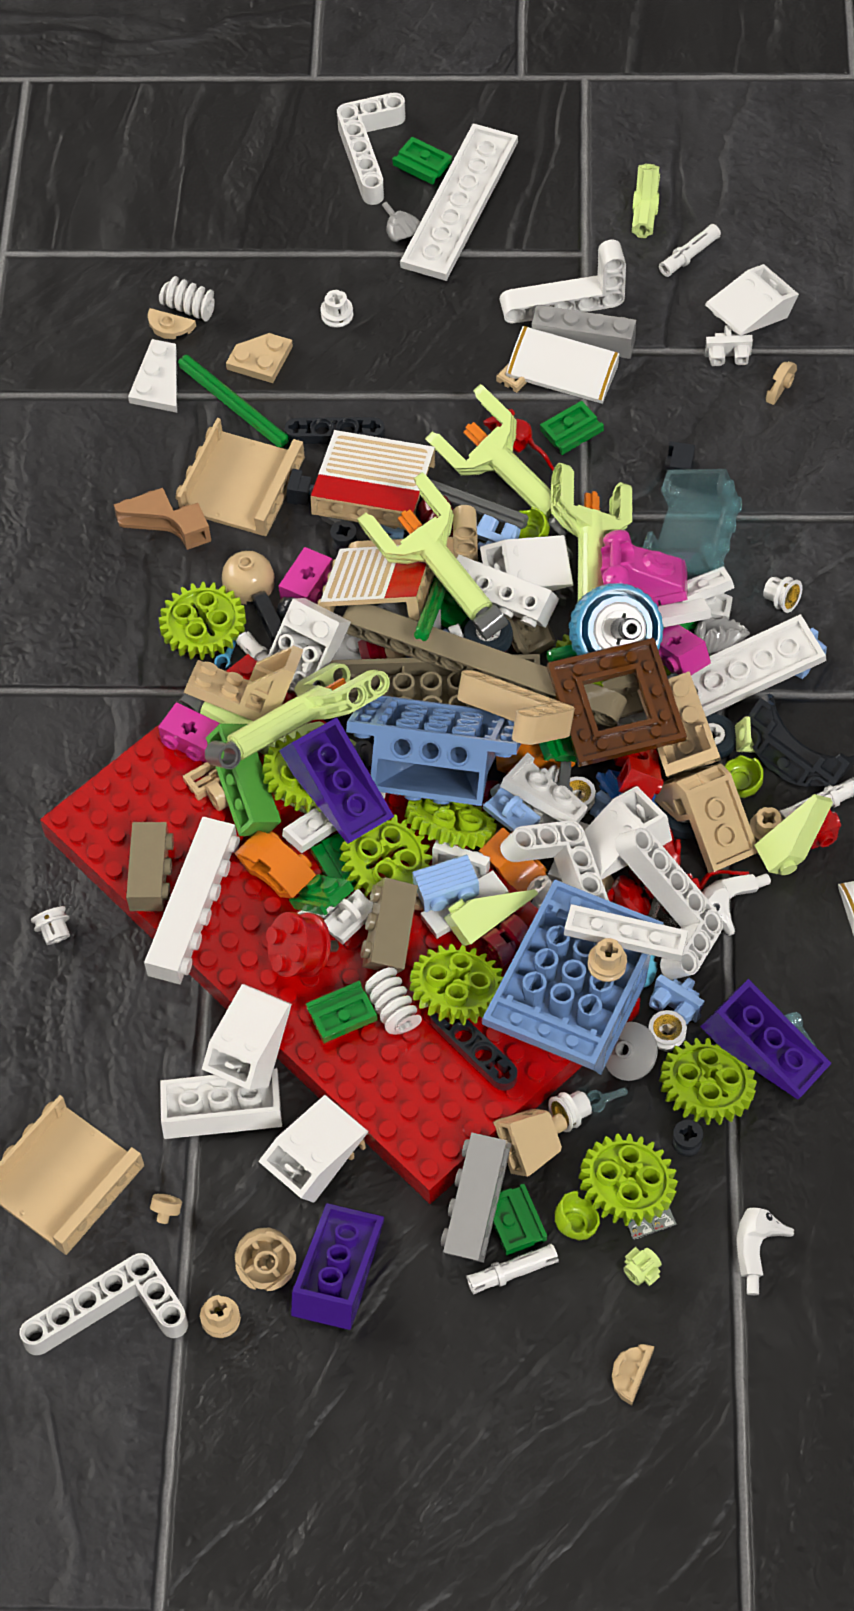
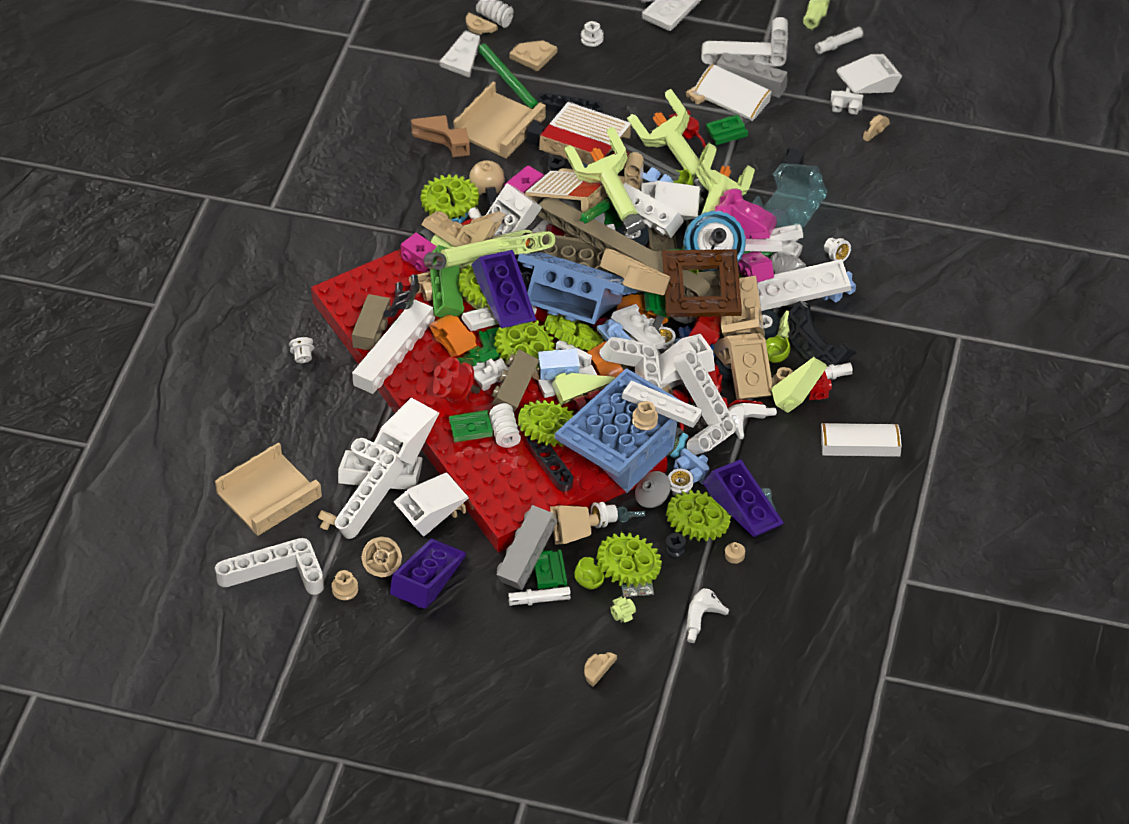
camera: 10 degrees right, 10 degrees down
none -> white beam [335,438,404,539]
none -> black piece [383,274,420,317]
none -> tan tile [725,543,745,563]

